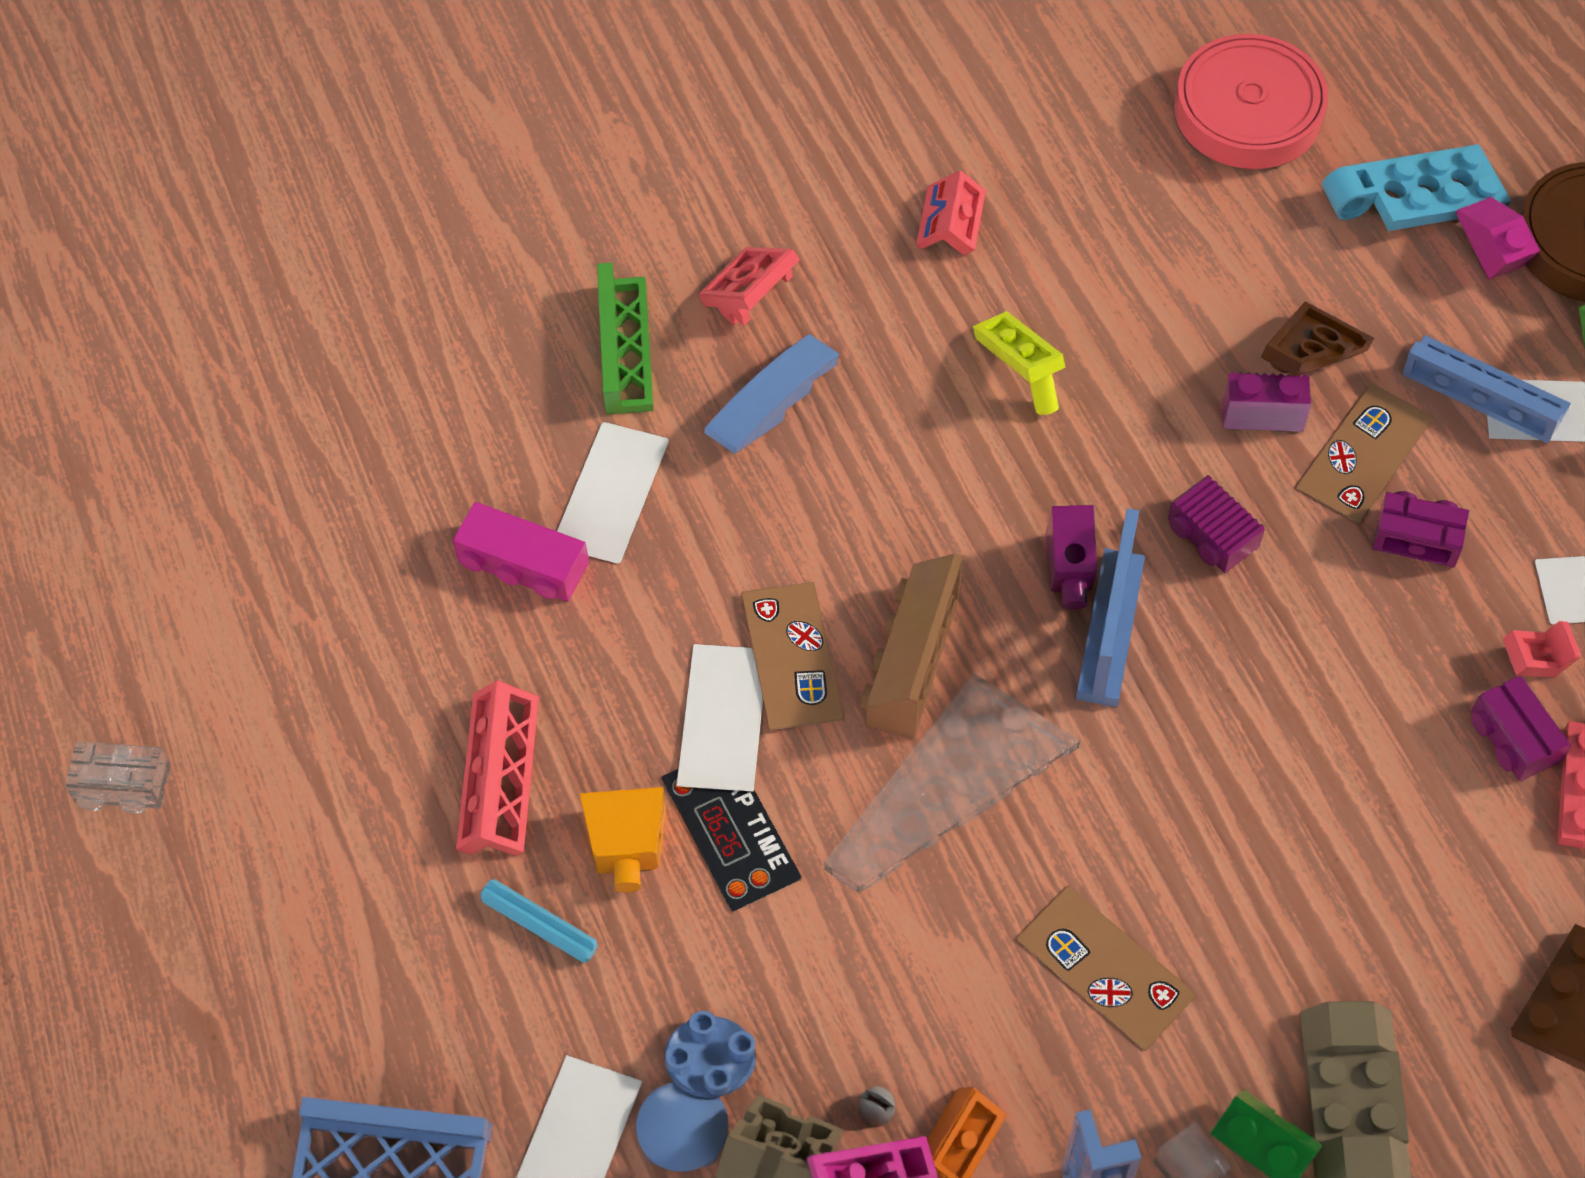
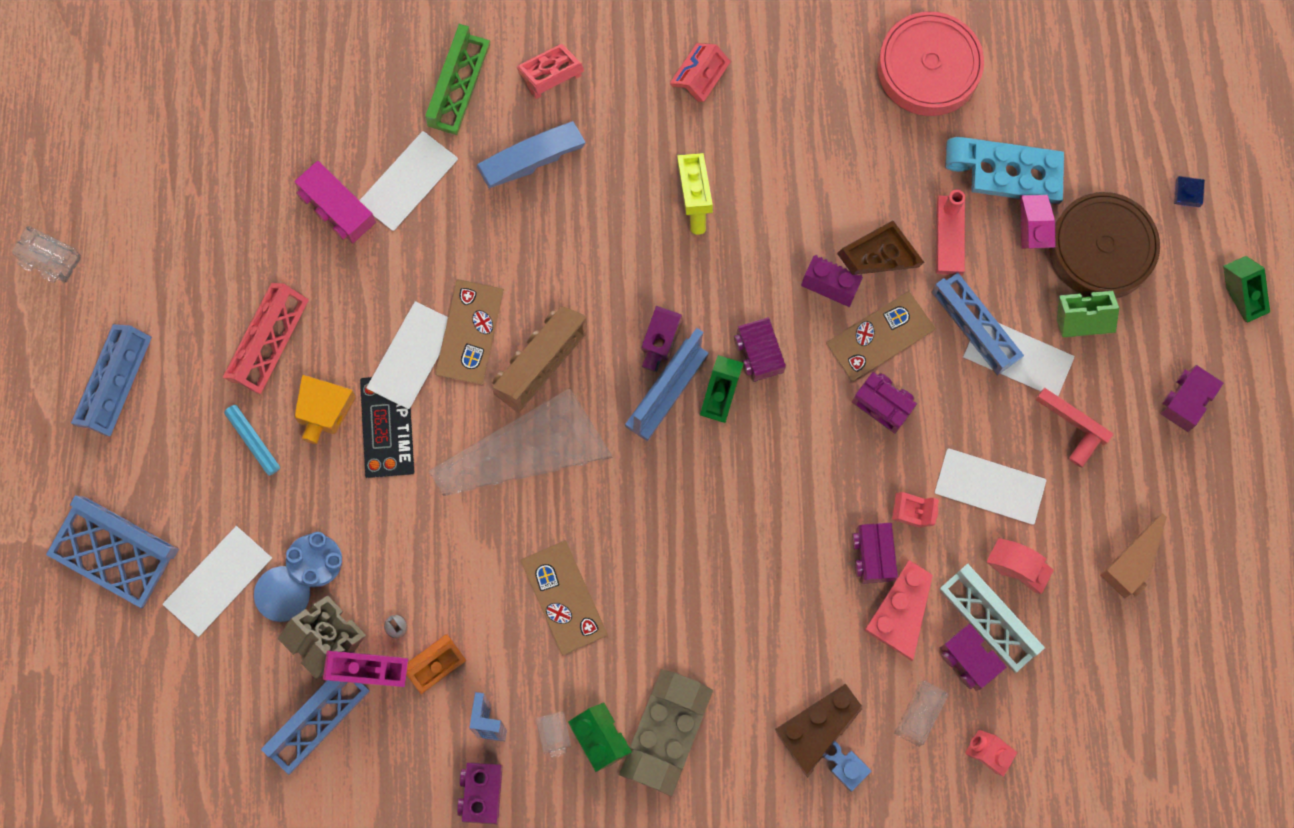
camera: 15 degrees right, 15 degrees up
none -> medium blue fence [71,324,152,437]
none -> green slope [700,355,744,423]
none -> coral piece [936,190,965,275]

